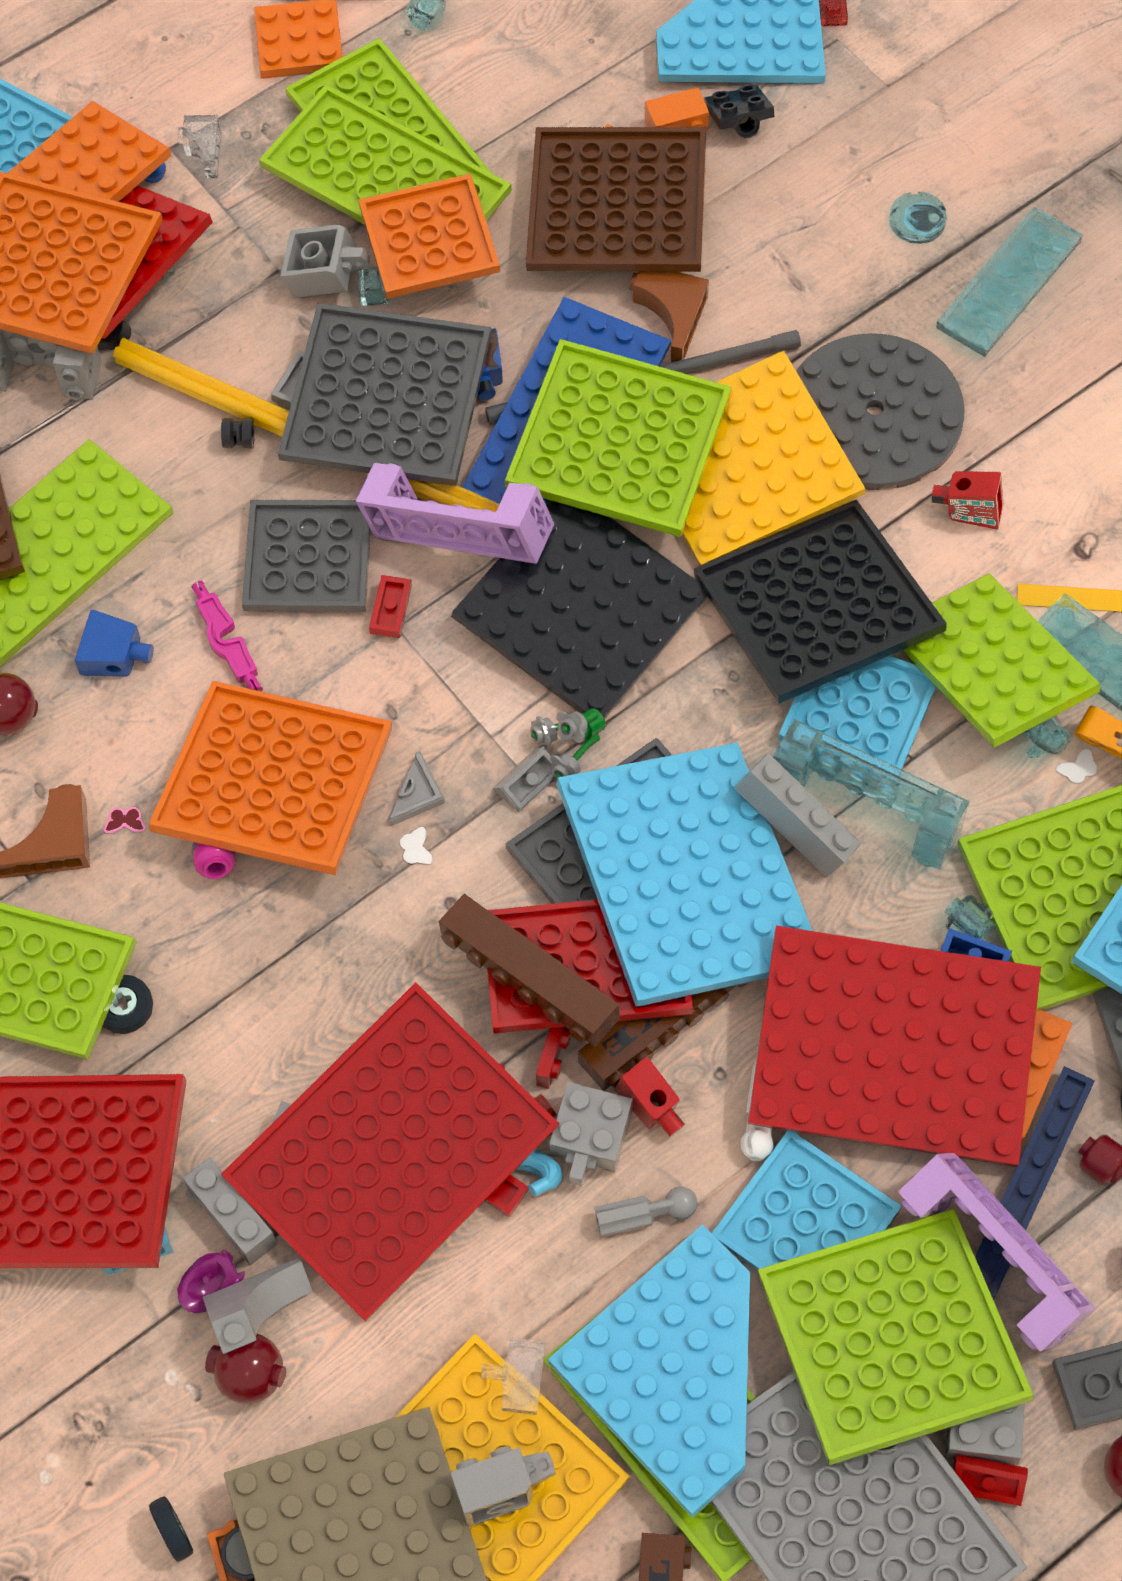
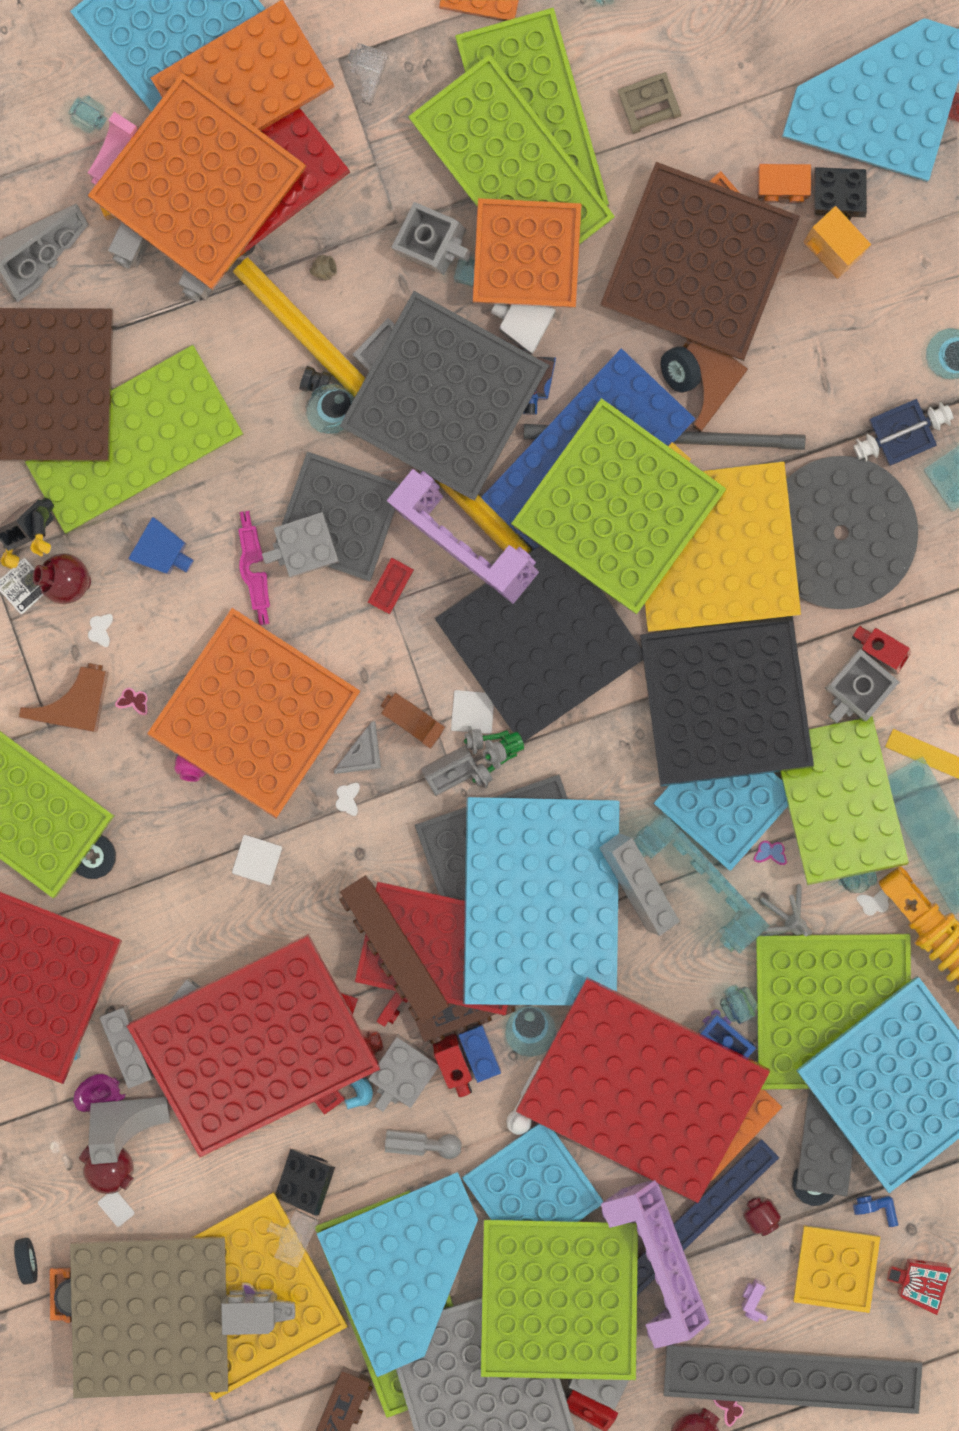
camera: 15 degrees right, 25 degrees up
none -> white sticker [88,614,113,647]
none -> white sticker [98,1192,135,1227]
none -> white sticker [232,835,282,885]
none -> light grey hinge [262,512,340,578]
none -> black plate [275,1149,335,1215]
none -> tile [305,384,354,434]
none -> dark tan plate [309,255,337,281]
none -> dark orange arch [380,692,446,749]
none -> white sticker [451,690,494,734]
none -> blue brick [459,1024,501,1083]
none -> white torso [491,304,555,355]
none -> clear light blue tile [505,1006,556,1057]
none -> dark tan plate [618,72,681,134]
none -> black bush [660,346,701,393]
none -> medium blue sticker [754,841,787,865]
none -> light grey plant [760,884,812,937]
none -> light orange brick [803,206,871,279]
none -> light grey hinge [824,649,899,723]
none -> dark blue plate [853,399,953,466]

